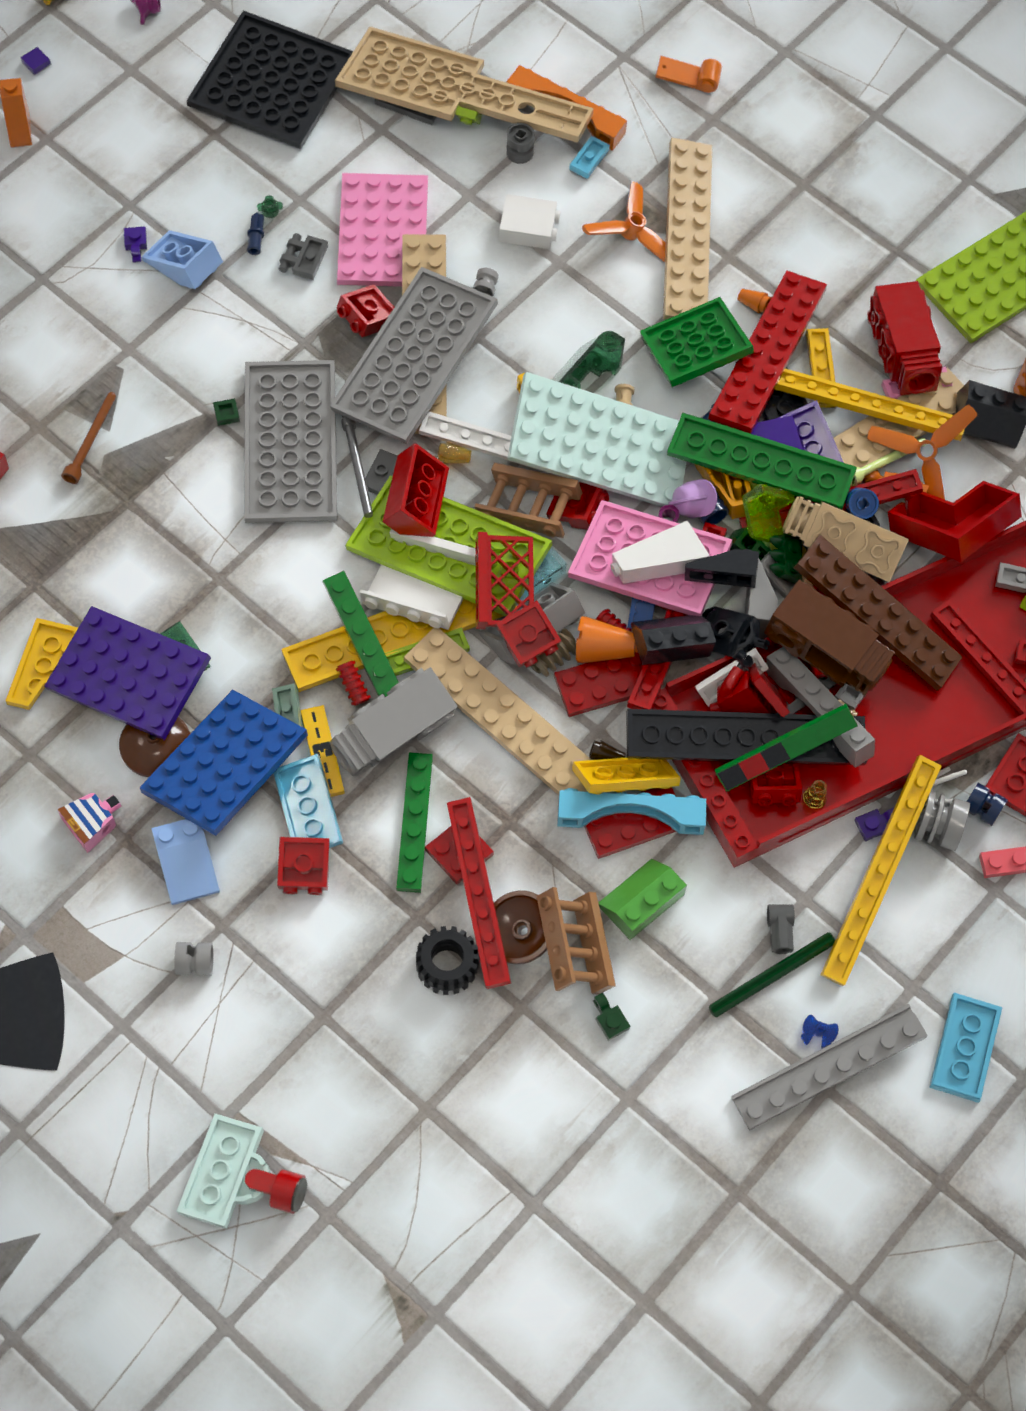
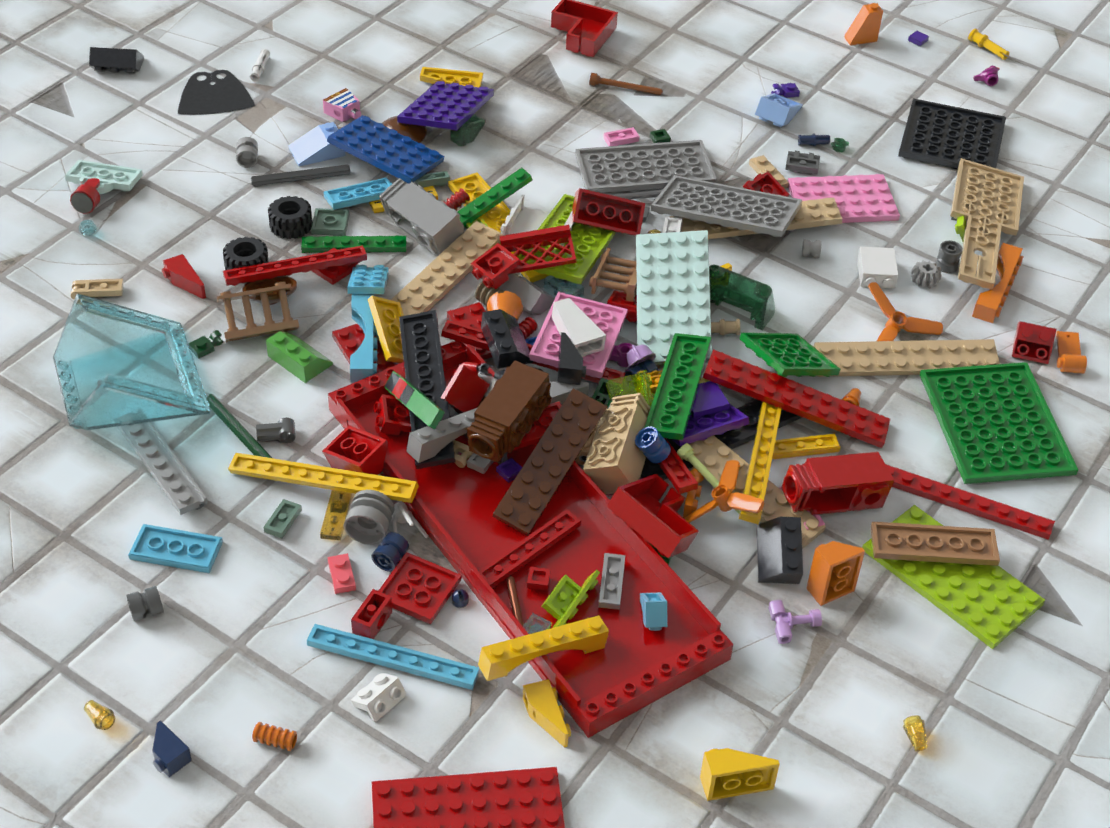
camera: 85 degrees right, 20 degrees down
red plate [277,837,330,895] -> none
medium azure plate [569,136,610,179] -> none
clear blue piece [801,1014,839,1049] -> none
clear yellow cone [803,780,827,809] -> none
none -> clear light blue windscreen [53,293,211,430]
none -> tan plate [71,279,124,300]
none -> clear light blue plate [79,220,97,236]
none -> red slope [162,254,206,299]
none -> dark grey axle [251,165,350,186]
none -> sand green plate [263,499,302,539]
none -> black tyre [268,196,312,239]
none -> sand green tile [311,208,350,236]
none -> clear yellow tile [320,490,353,541]
none -> red slope [322,425,388,475]
none -> medium azure plate [347,265,389,294]
none -> bright pink plate [604,127,640,146]
none -> tan plate [749,155,789,189]
none -> medium nougat plate [871,522,1000,566]
none -> red plate [886,464,1055,540]
none -> light grey gear [911,260,942,288]
none -> green plate [920,362,1078,484]
none -> red slope [1012,321,1057,364]

